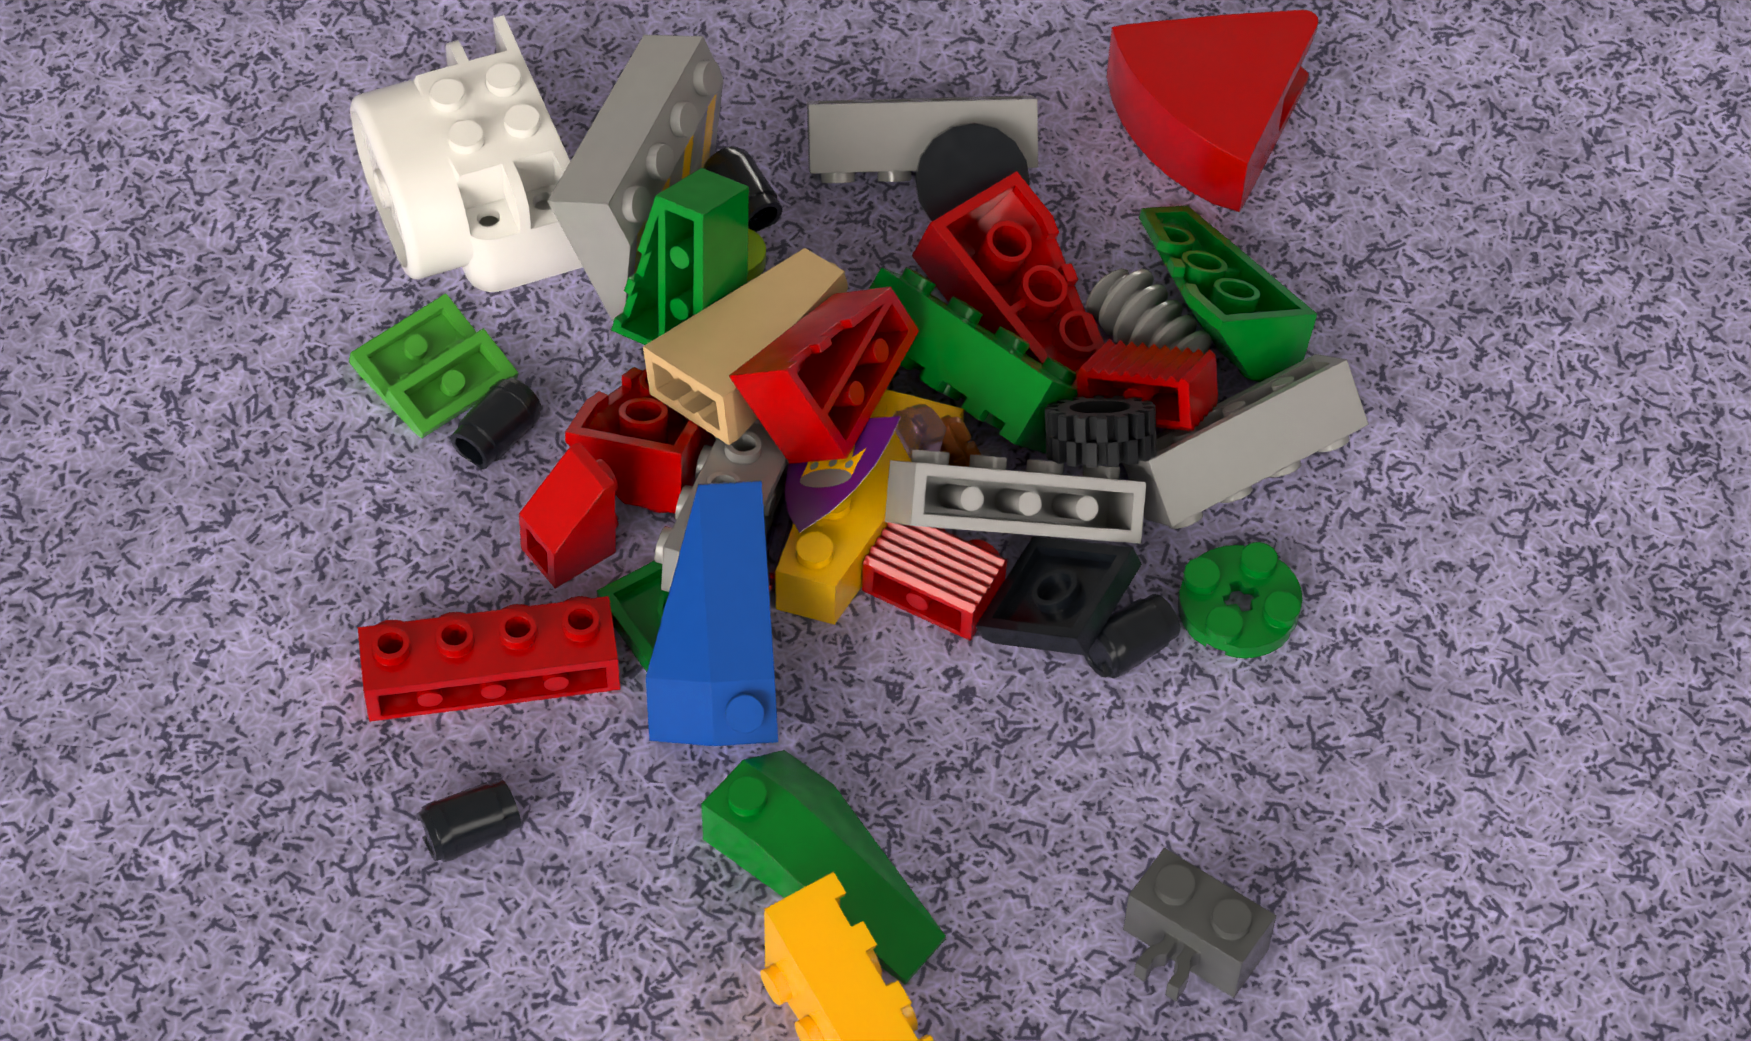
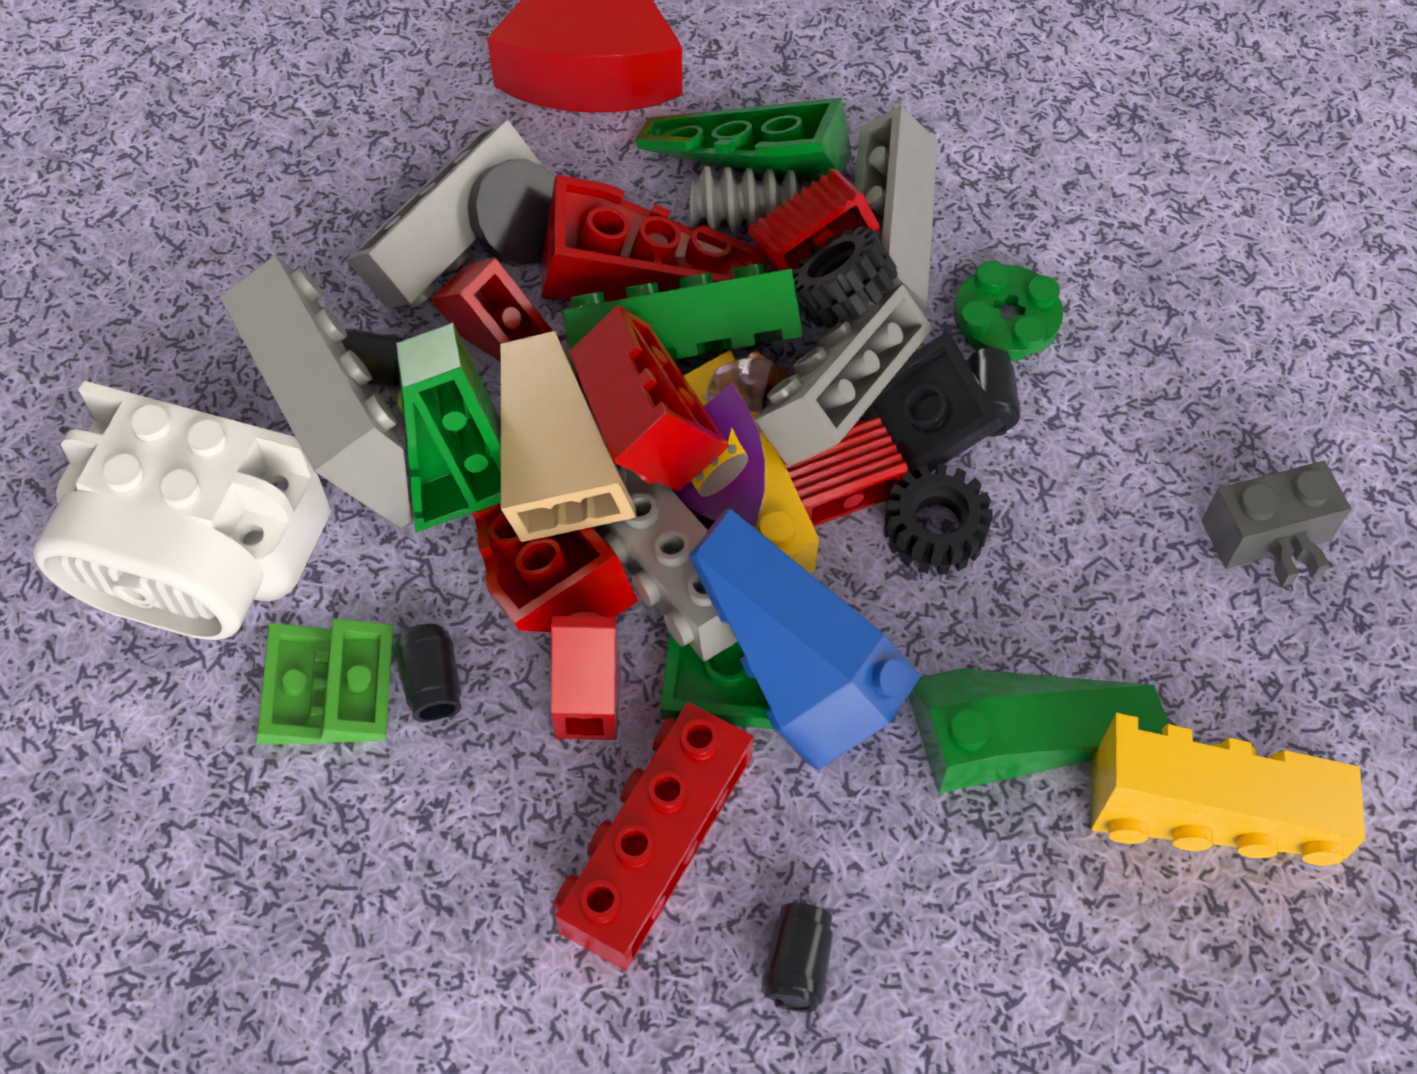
camera: 50 degrees left, 5 degrees up
none -> red slope [430,258,562,362]
none -> black tyre [884,464,993,575]

